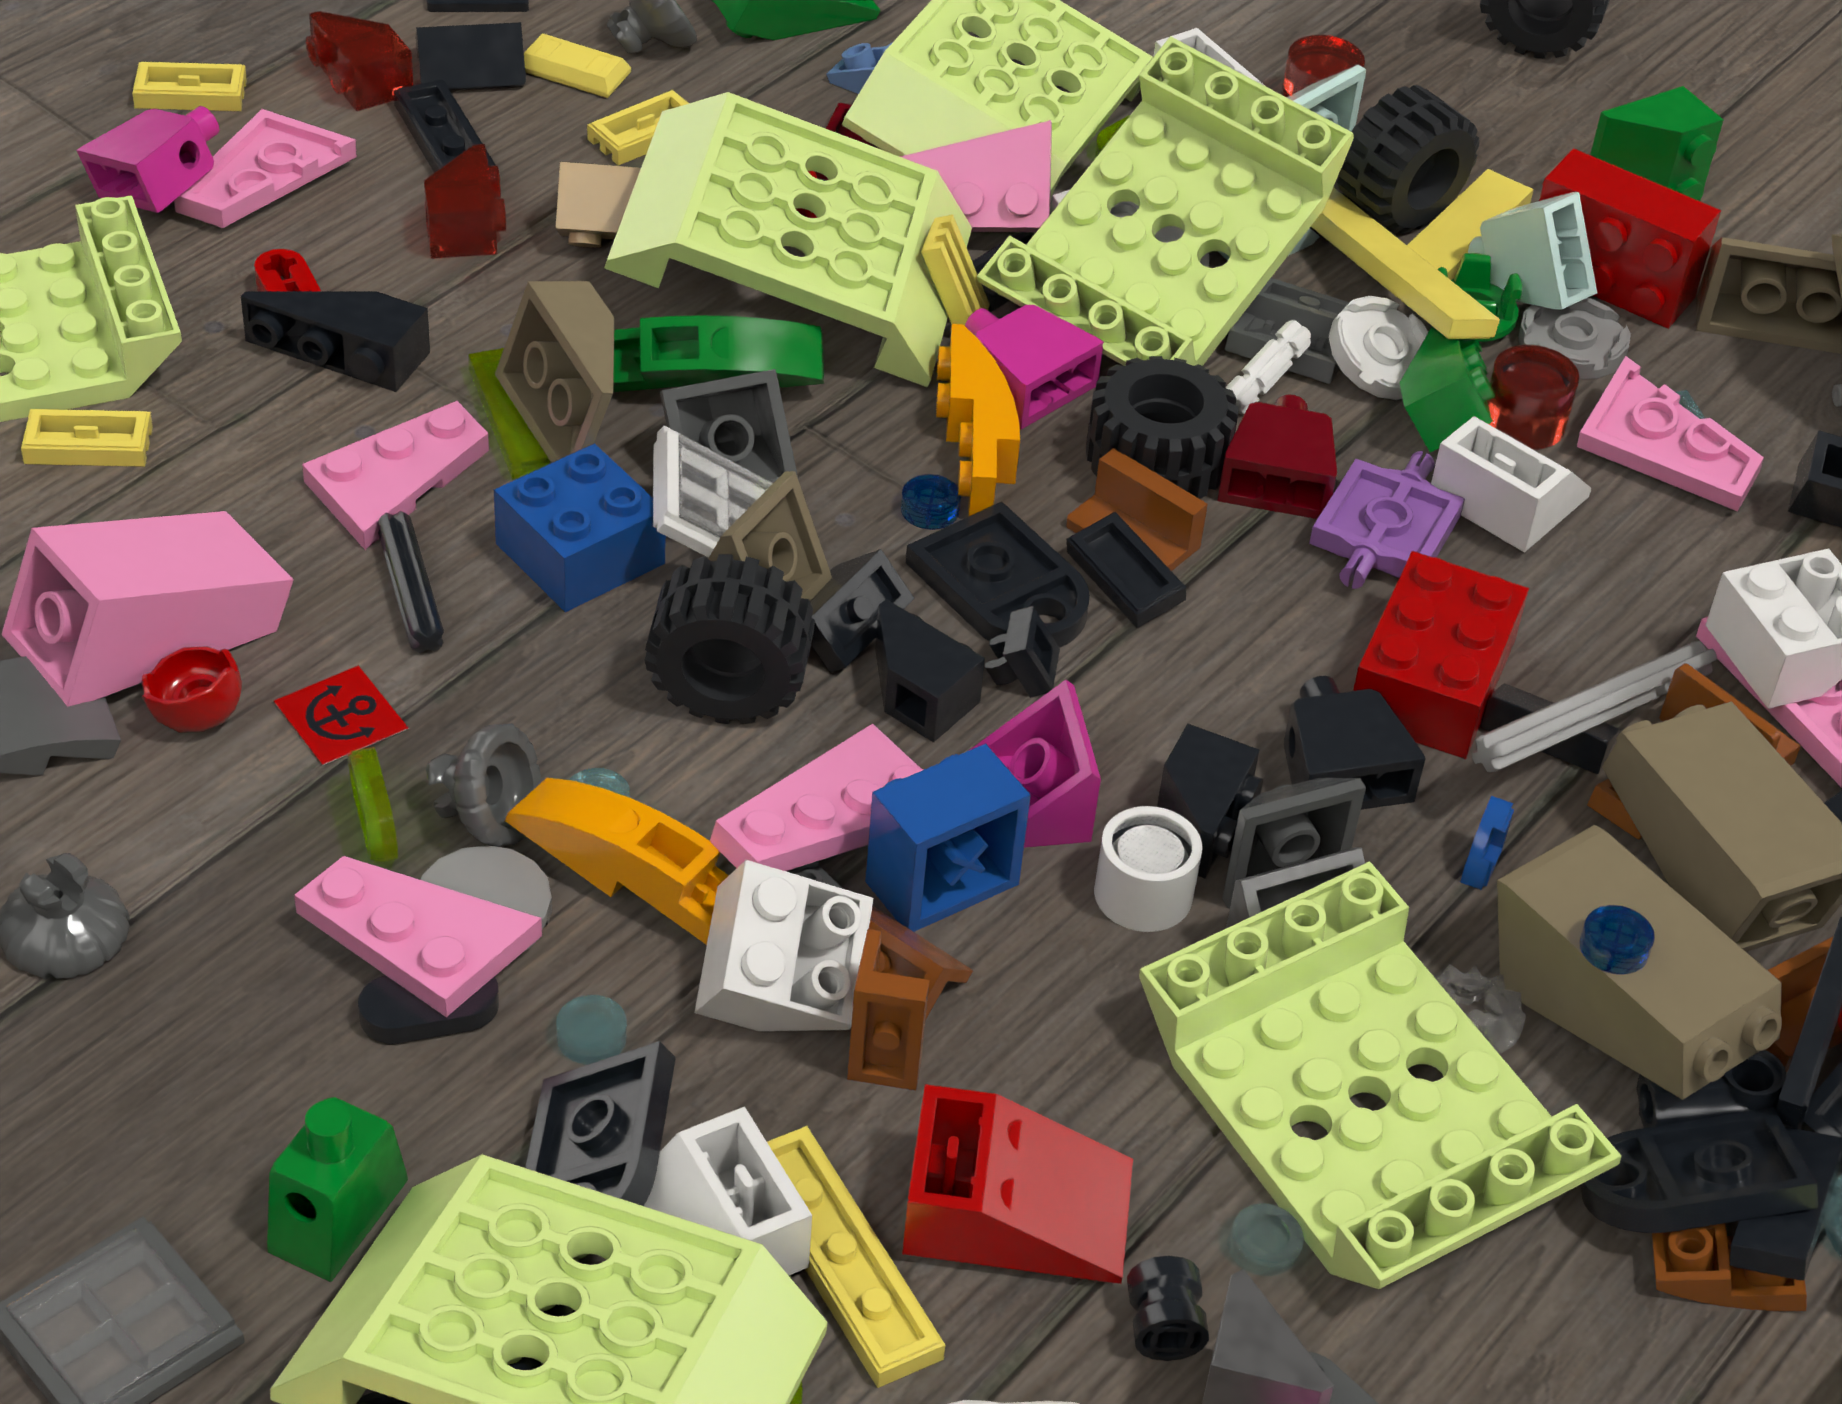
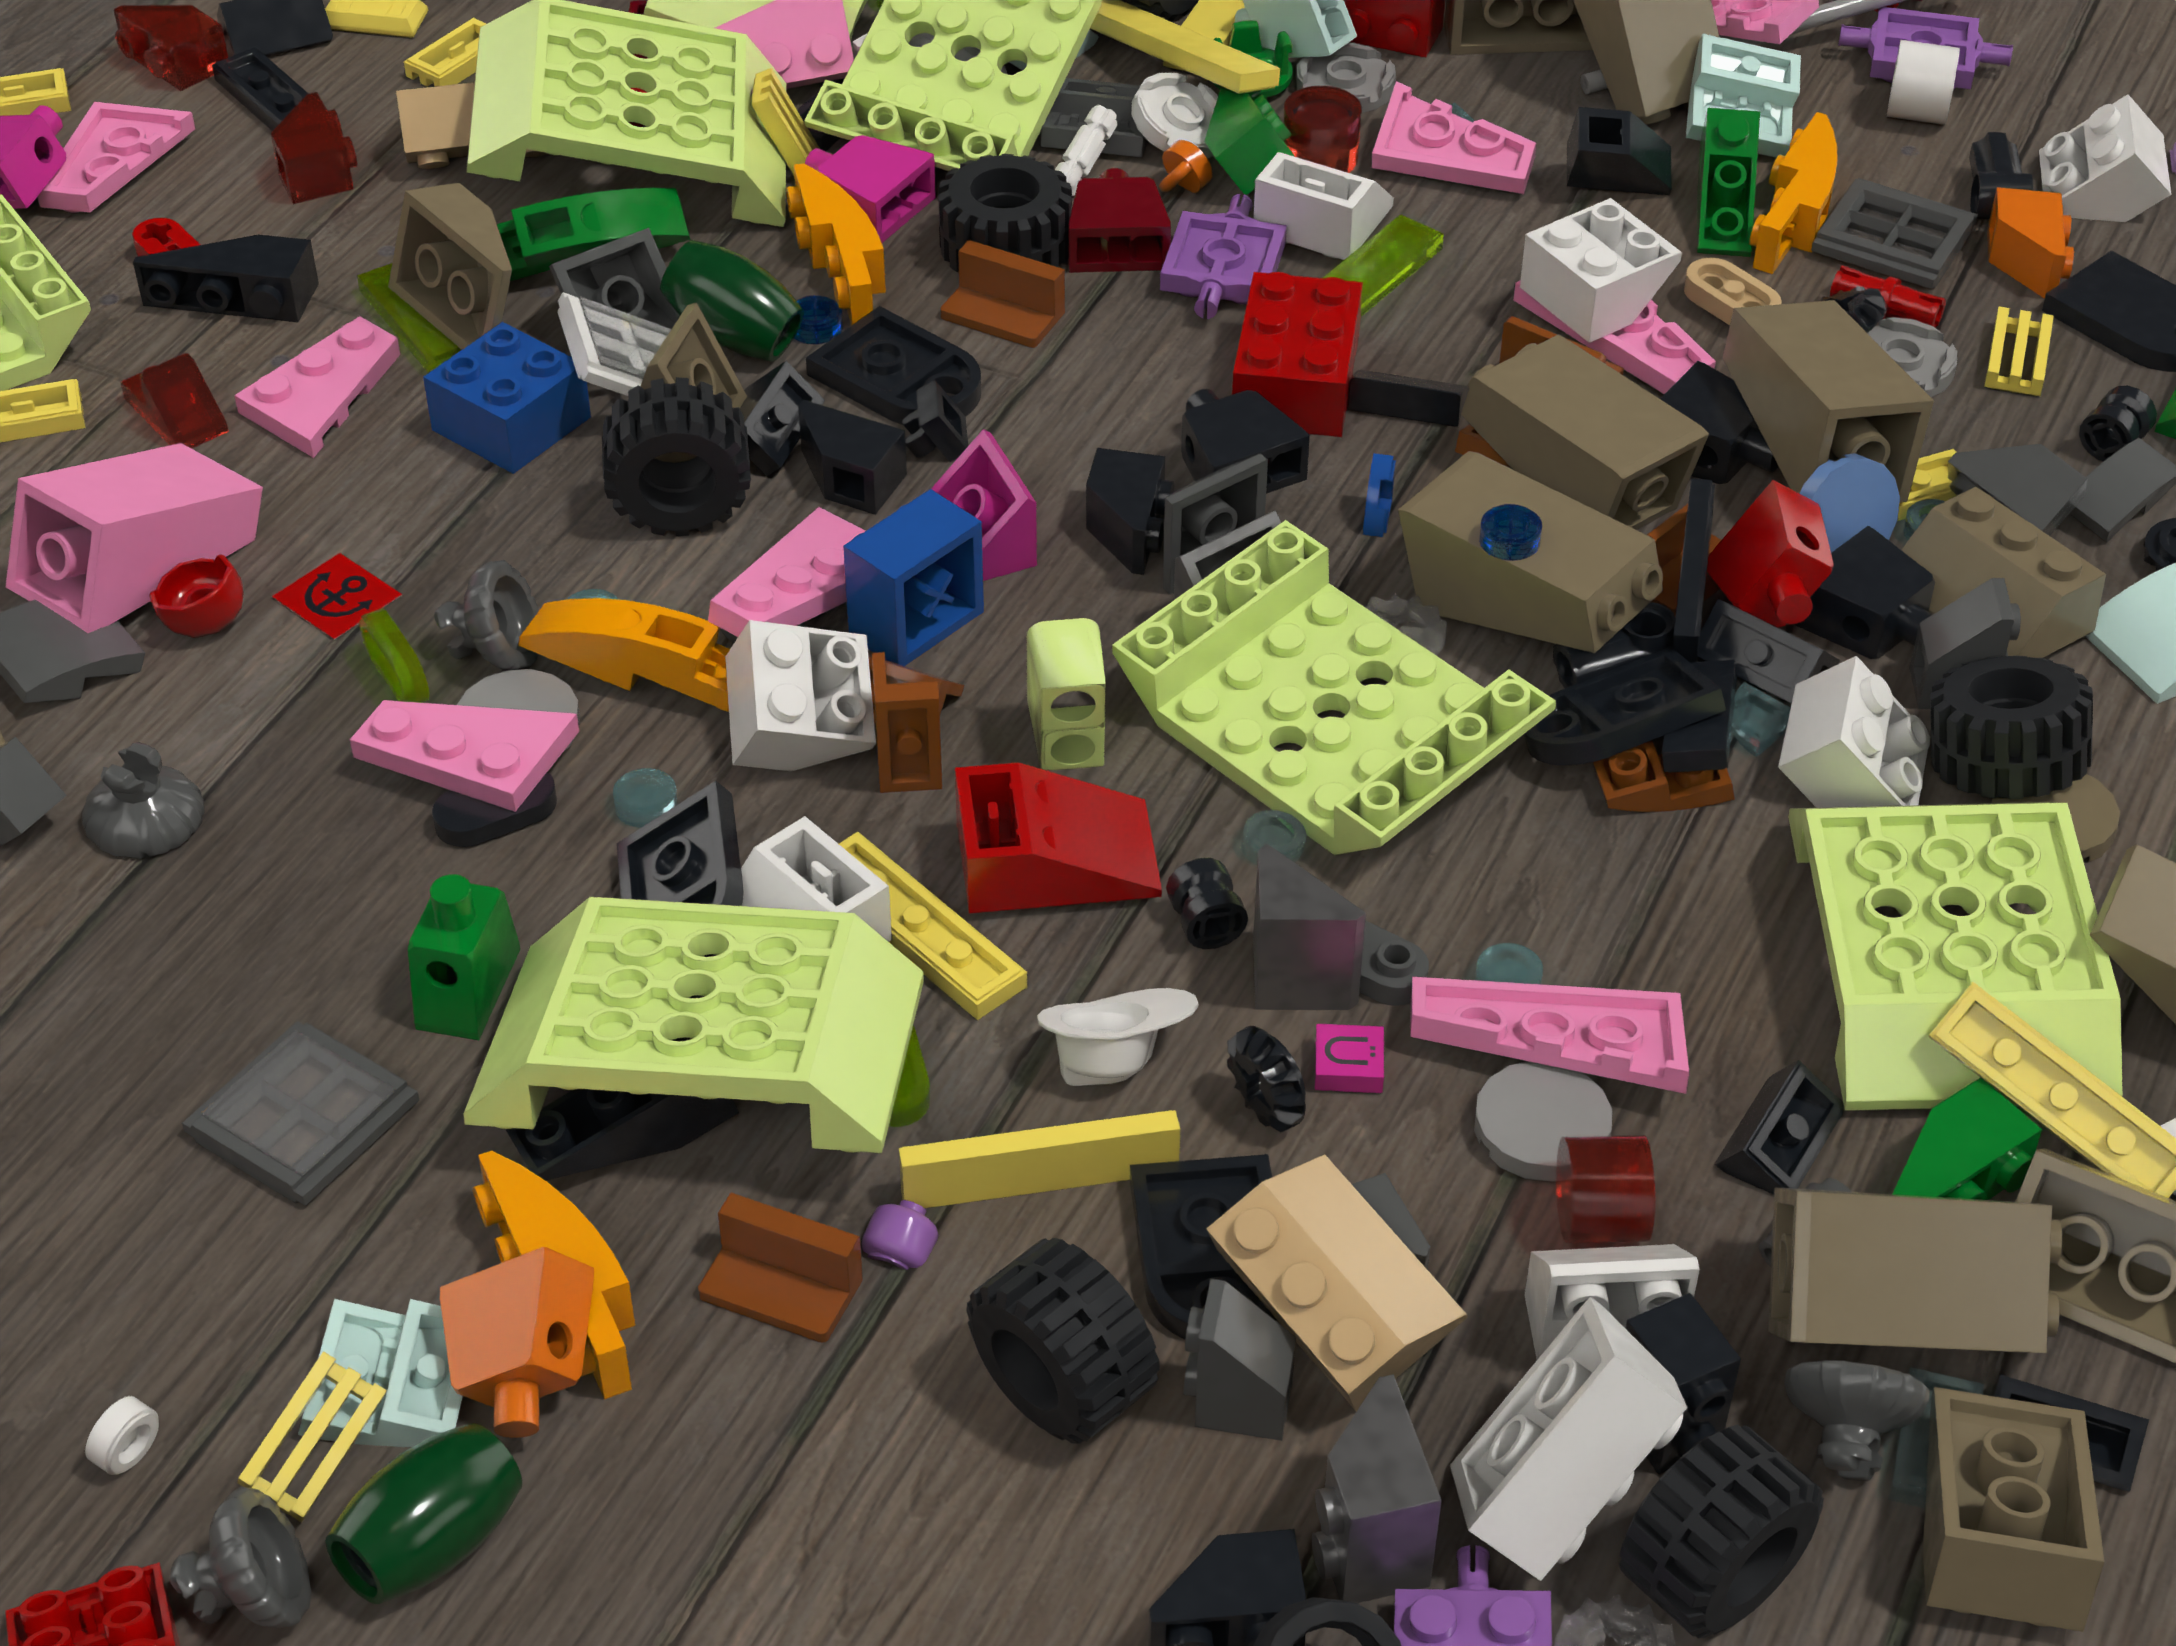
camera: 10 degrees left, 0 degrees up
black axle [378,511,444,653] -> none
black tile [1066,512,1186,628] -> none
white piece [1094,806,1202,932] -> none
light grey axle [1472,641,1717,772] -> none
none -> clear red slope [120,353,229,449]
none -> dark green piece [660,240,804,362]
none -> yellowish green piece [1027,618,1105,770]
none -> orange tile [1159,140,1212,193]
none -> clear neon green tile [1323,215,1444,317]

